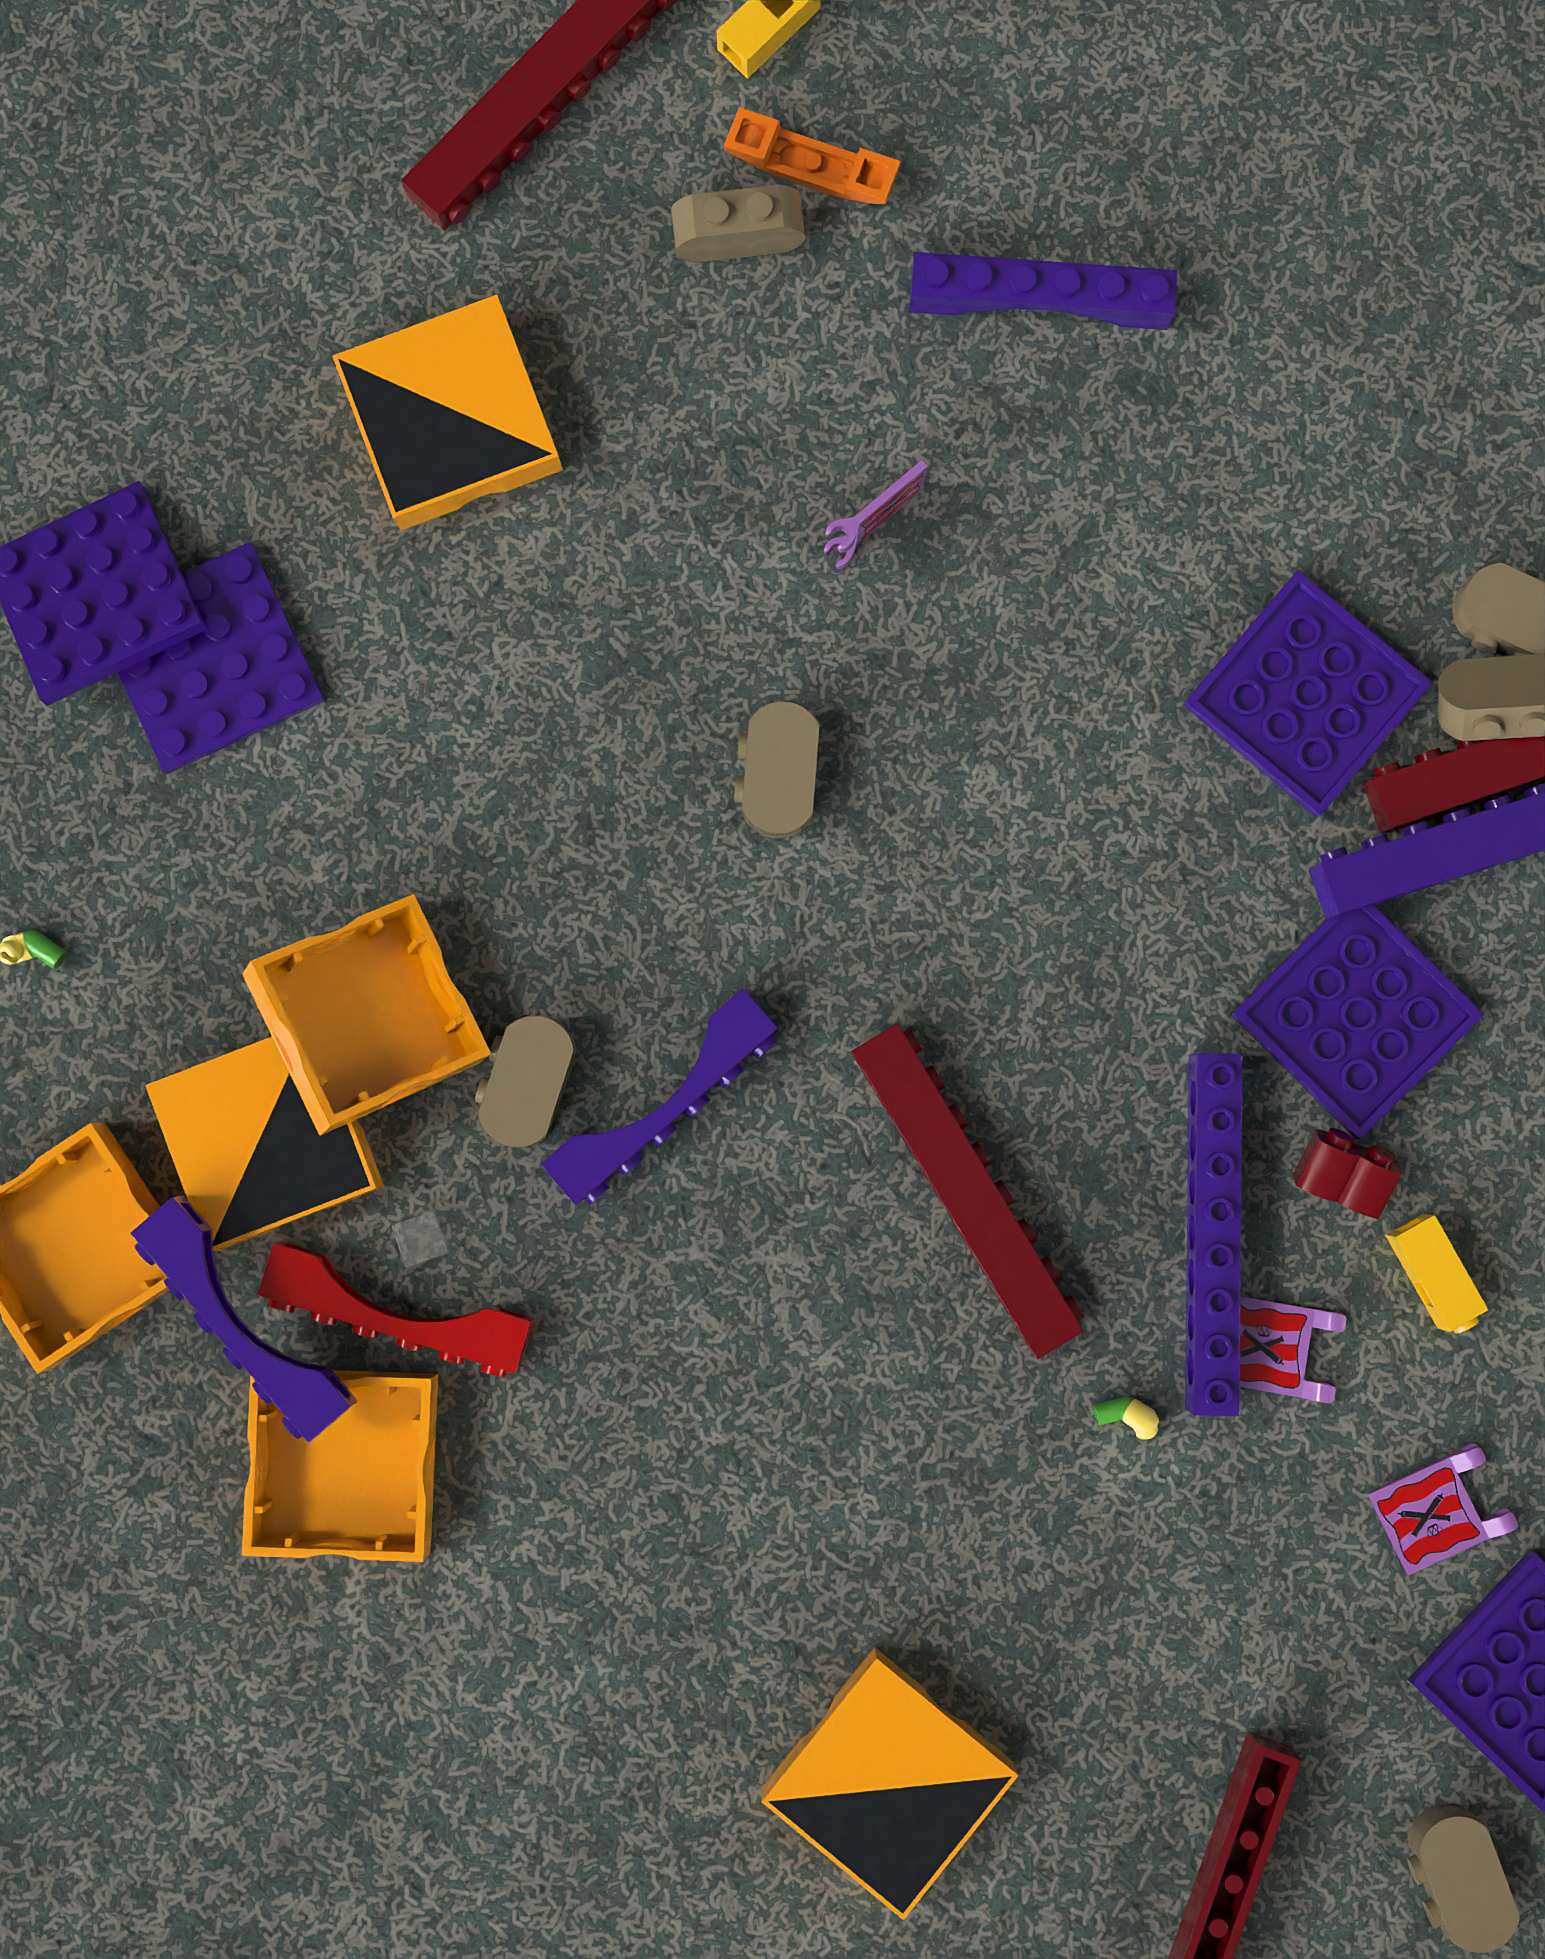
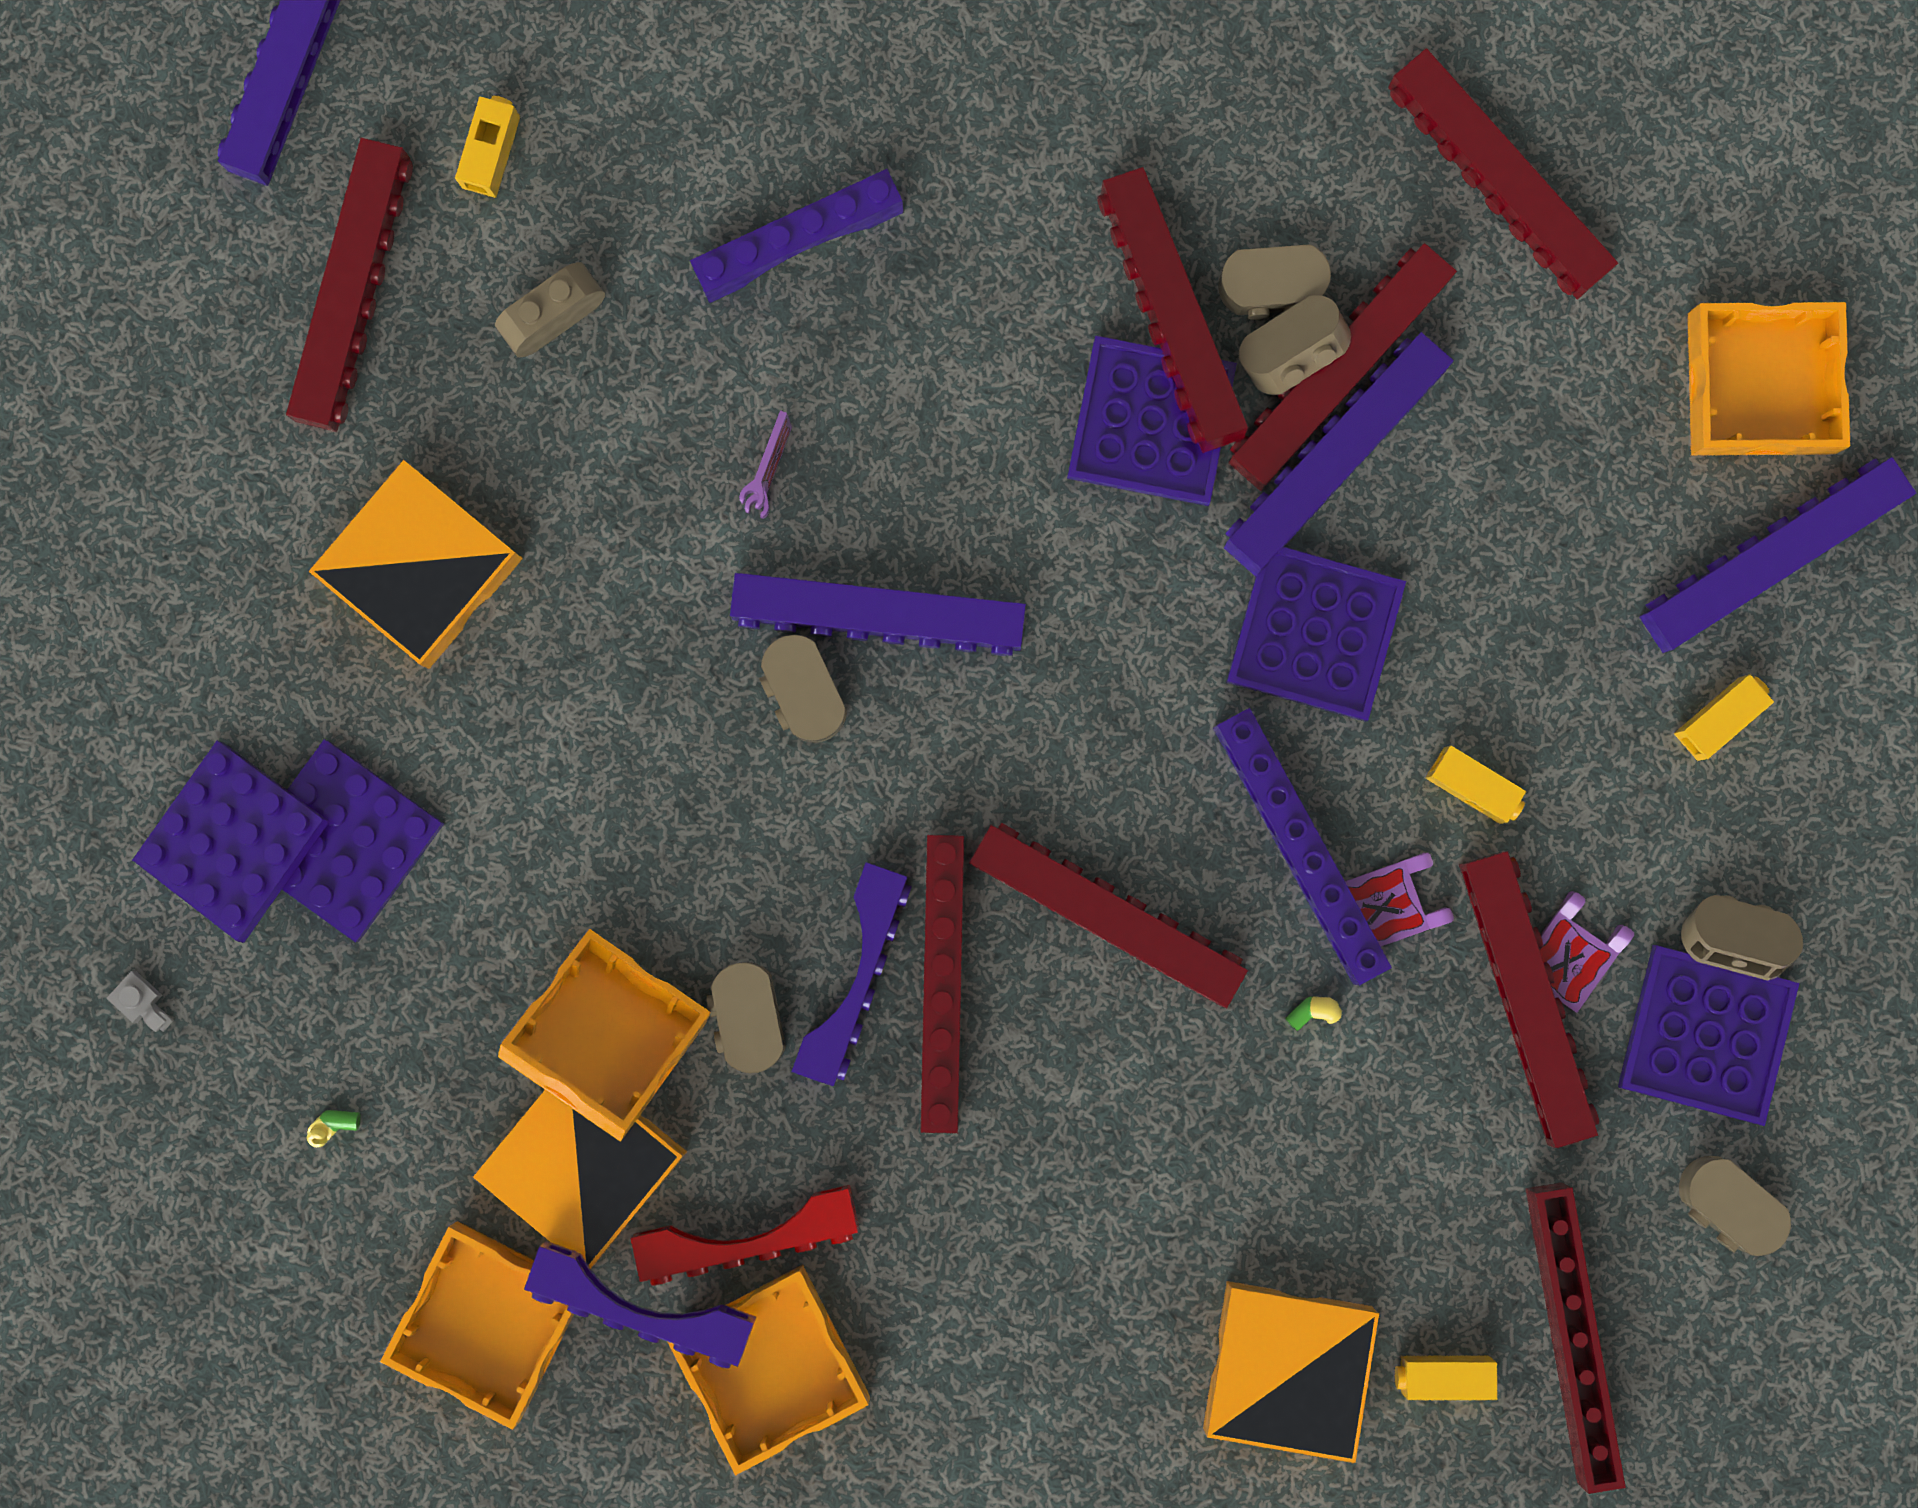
camera: 30 degrees left, 0 degrees up
clear plate [391,1211,450,1268] -> none
orange slope [723,107,901,204] -> none
dark red brick [1293,1128,1402,1219] -> none
none -> dark purple brick [730,573,1026,656]
none -> dark red brick [921,835,964,1133]
none -> dark red brick [1097,167,1248,453]
none -> yellow brick [1395,1356,1497,1400]
none -> dark red brick [1459,851,1599,1148]

